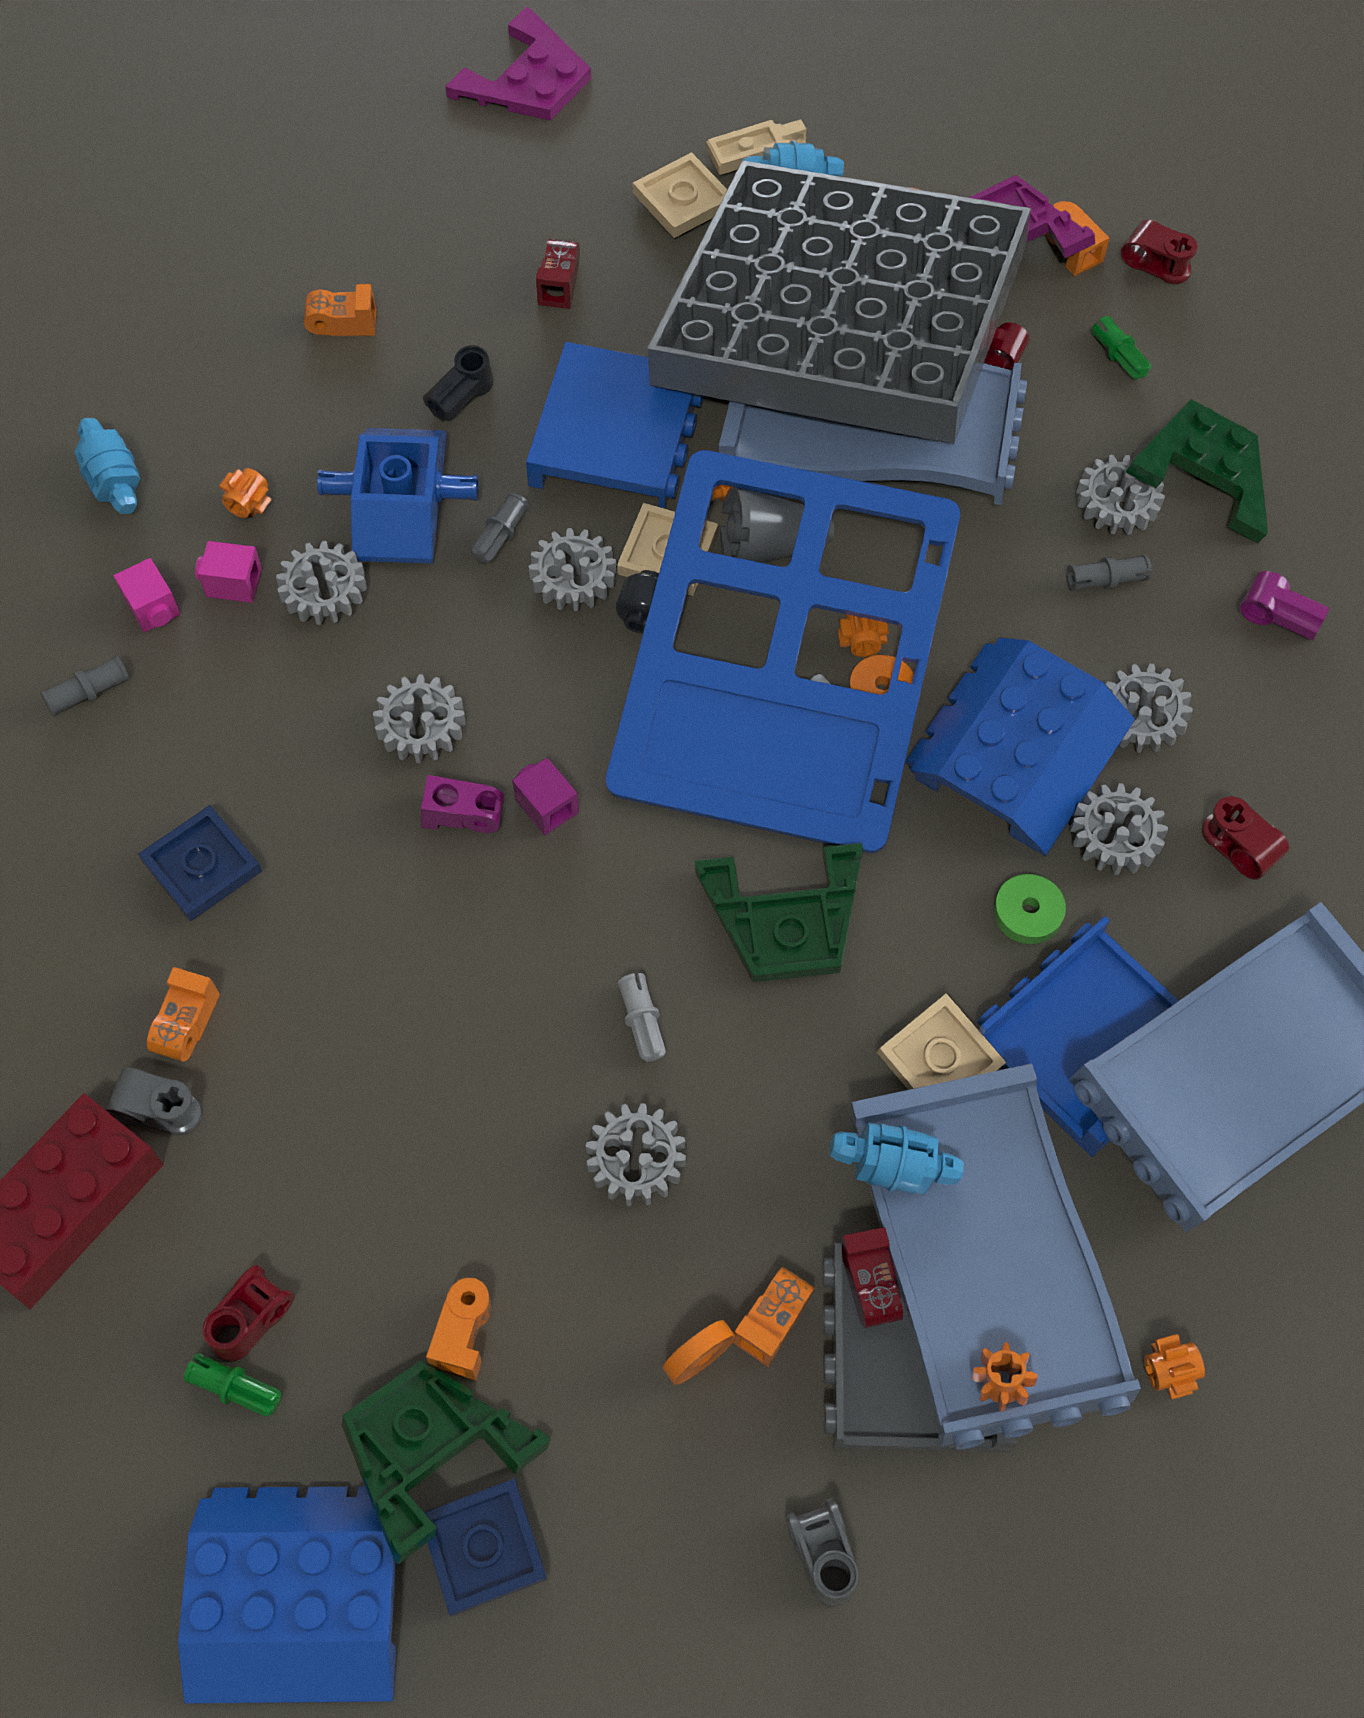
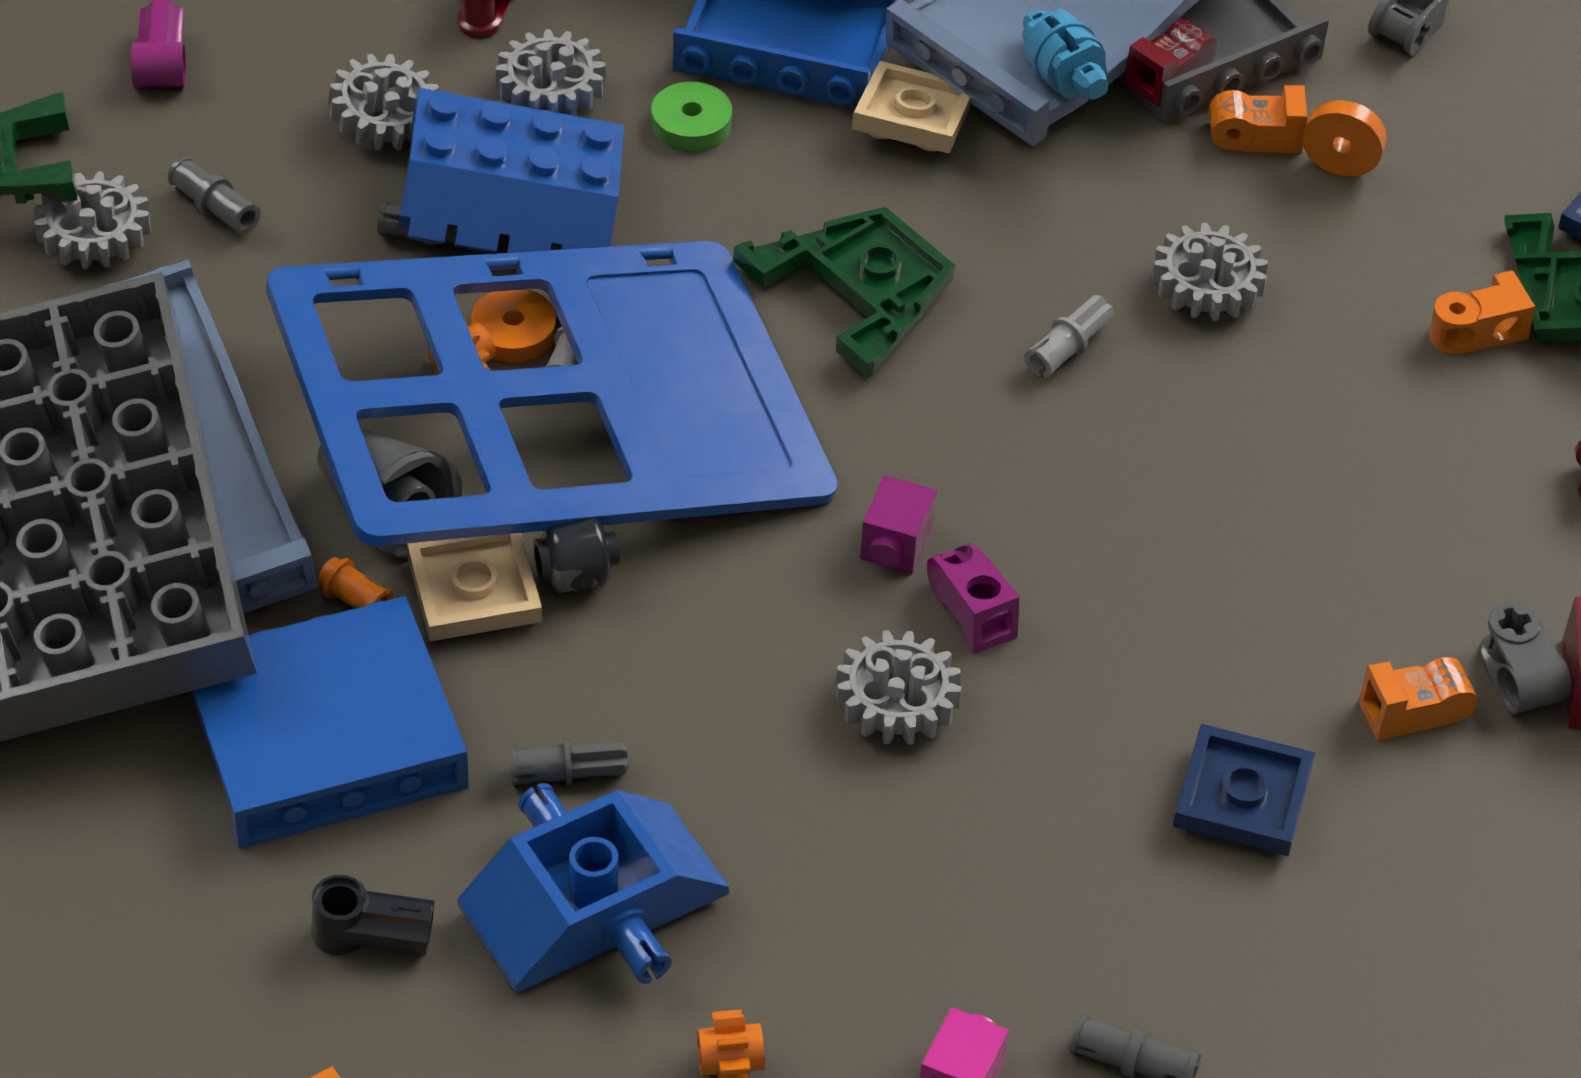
camera: 125 degrees left, 15 degrees down
dark pink brick [195,541,263,603] -> none
light grey gear [276,541,367,625] -> none
light grey gear [529,528,617,612] -> none
dark red leg [536,238,580,309] -> none

